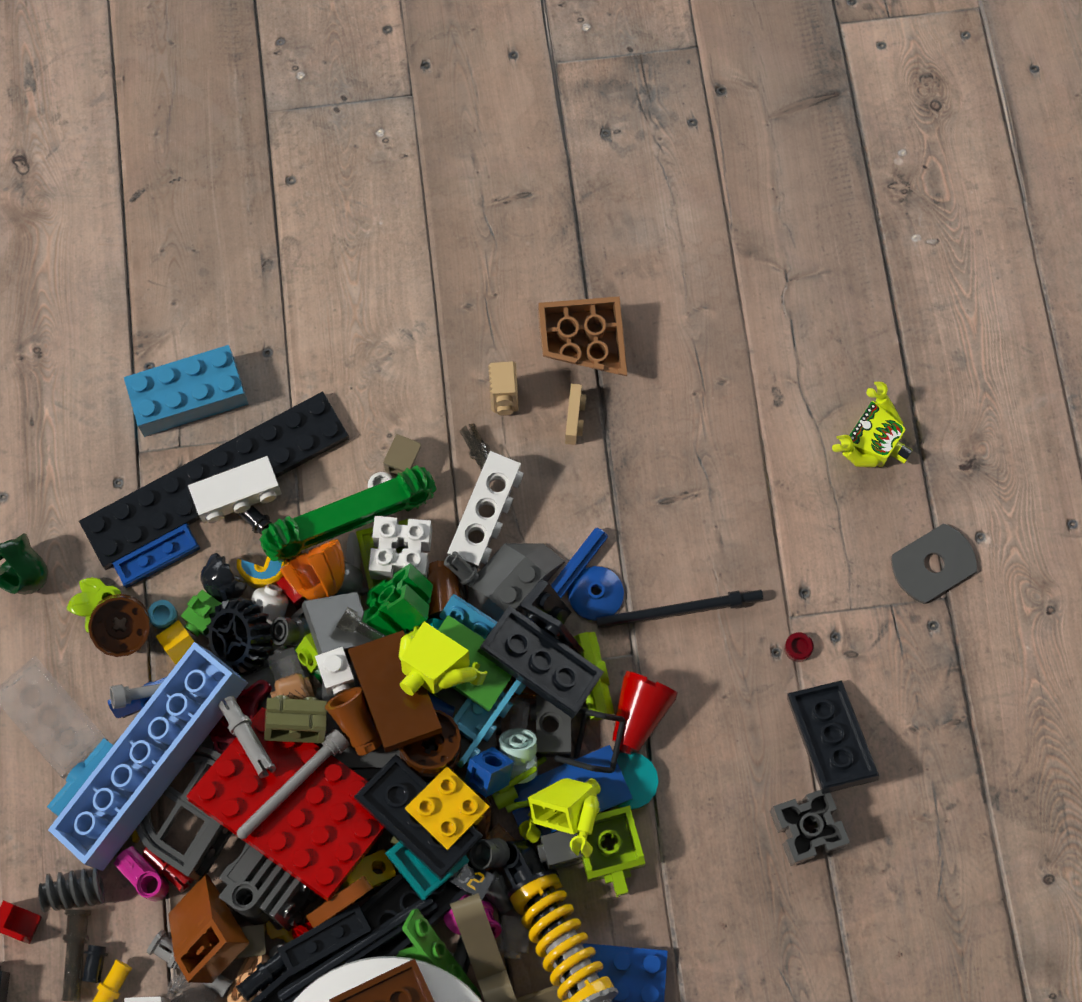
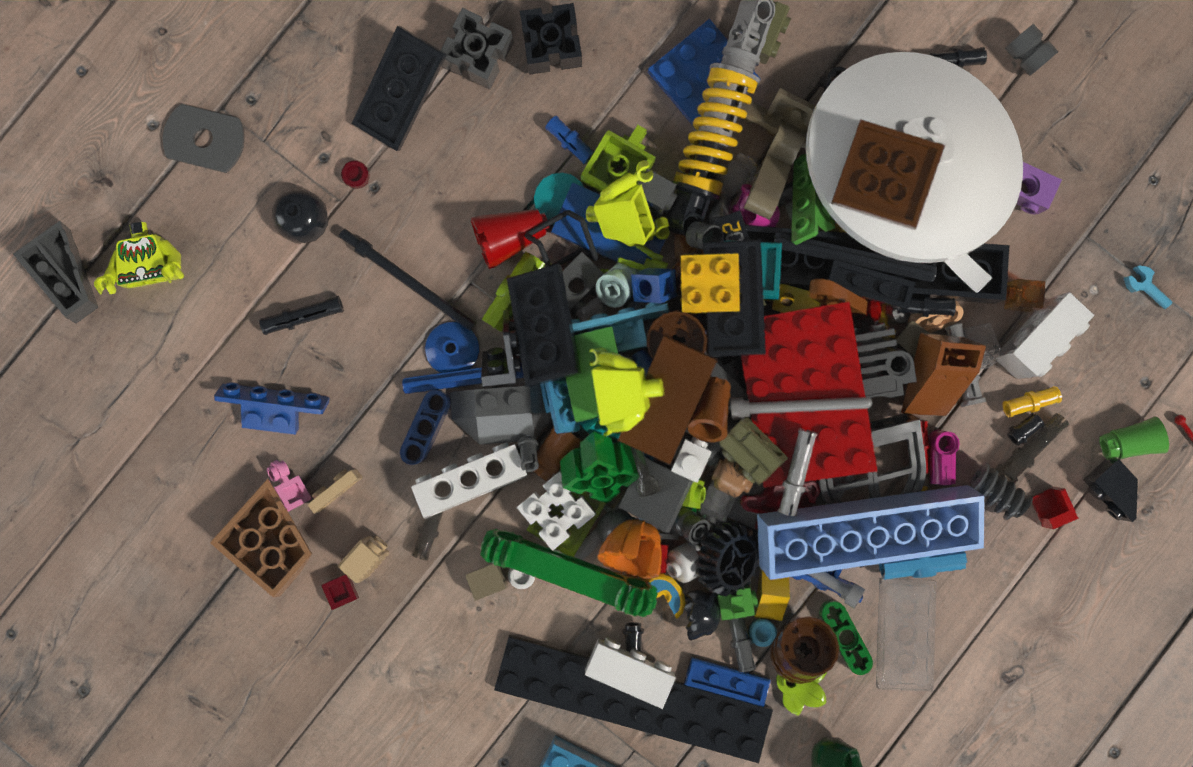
camera: 140 degrees left, 15 degrees up
none -> dark grey wedge [13,221,99,324]
none -> blue bracket [214,382,329,435]
none -> black pin [259,295,344,335]
none -> bright pink plate [267,460,312,512]
none -> black cylinder [272,189,329,244]
none -> dark red plate [321,574,359,610]
none -> dark blue beam [400,390,451,465]
none -> black brick [520,3,582,75]
none -> blue pin [545,115,595,165]
none -> dark grey pin [728,617,756,672]
none -> green beam [819,599,873,675]

